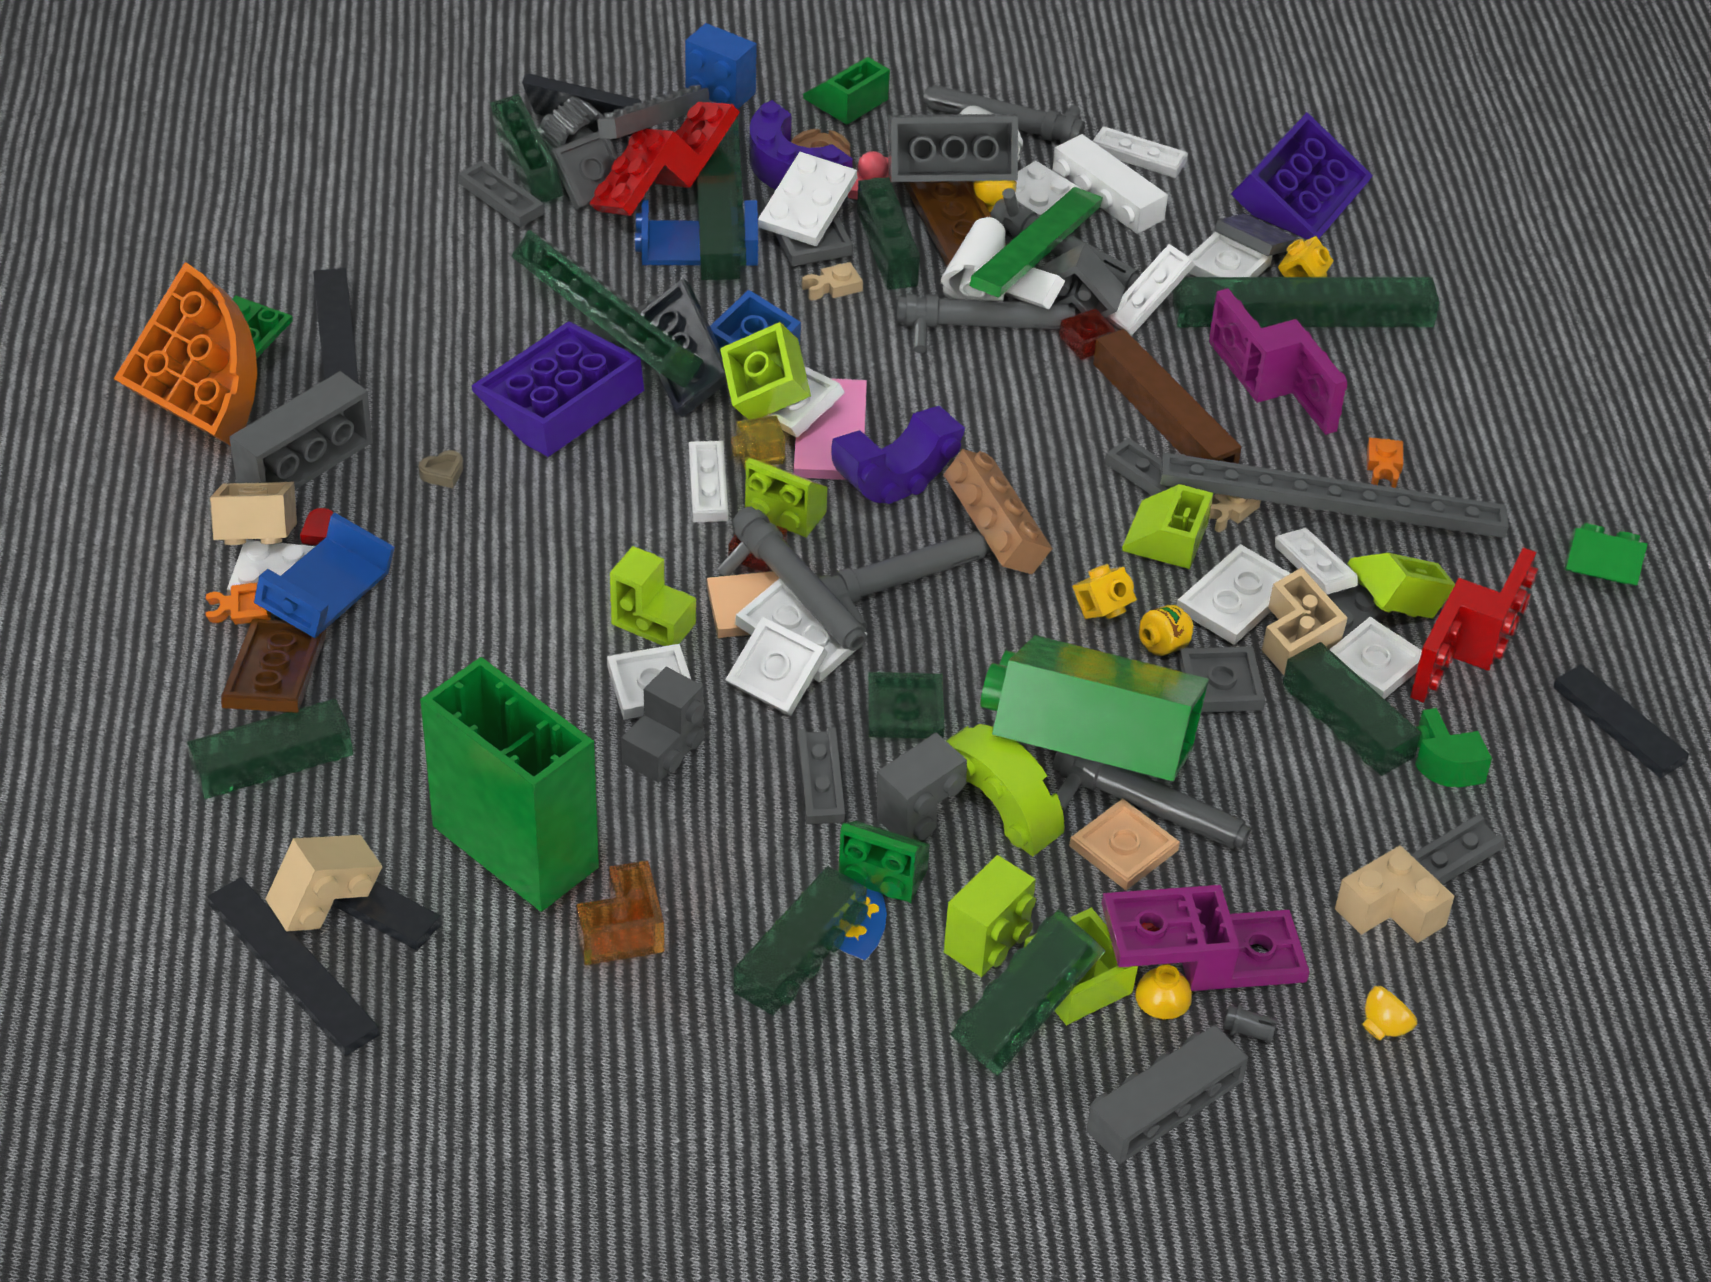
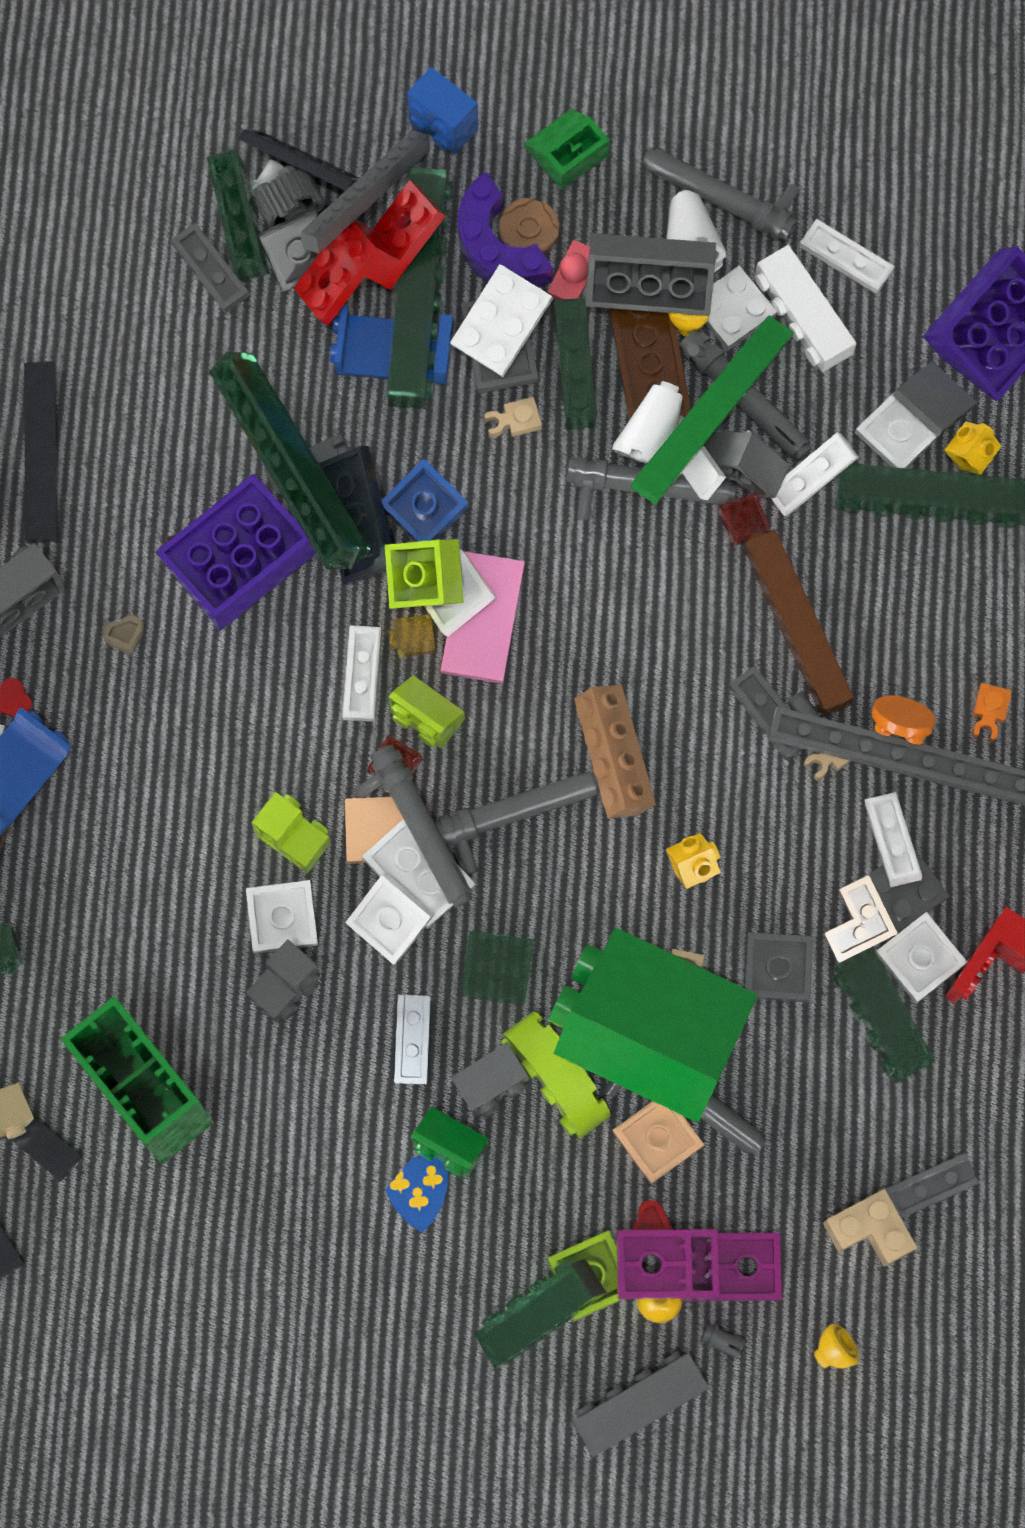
camera: 10 degrees right, 30 degrees up
clear orange brick [576,860,664,965] -> none
clear green brick [734,866,868,1016] -> none
dark purple brick [831,406,965,504] -> none
lime brick [943,855,1036,977] -> none
lime slope [1122,484,1213,569] -> none
yellow head [1139,605,1194,656] -> none
white plate [1177,544,1291,645] -> none
magenta bracket [1209,288,1347,435] -> none
lime slope [1347,553,1455,619] -> none
green brick [1414,708,1492,787] -> none
none -> orange tile [871,695,936,745]

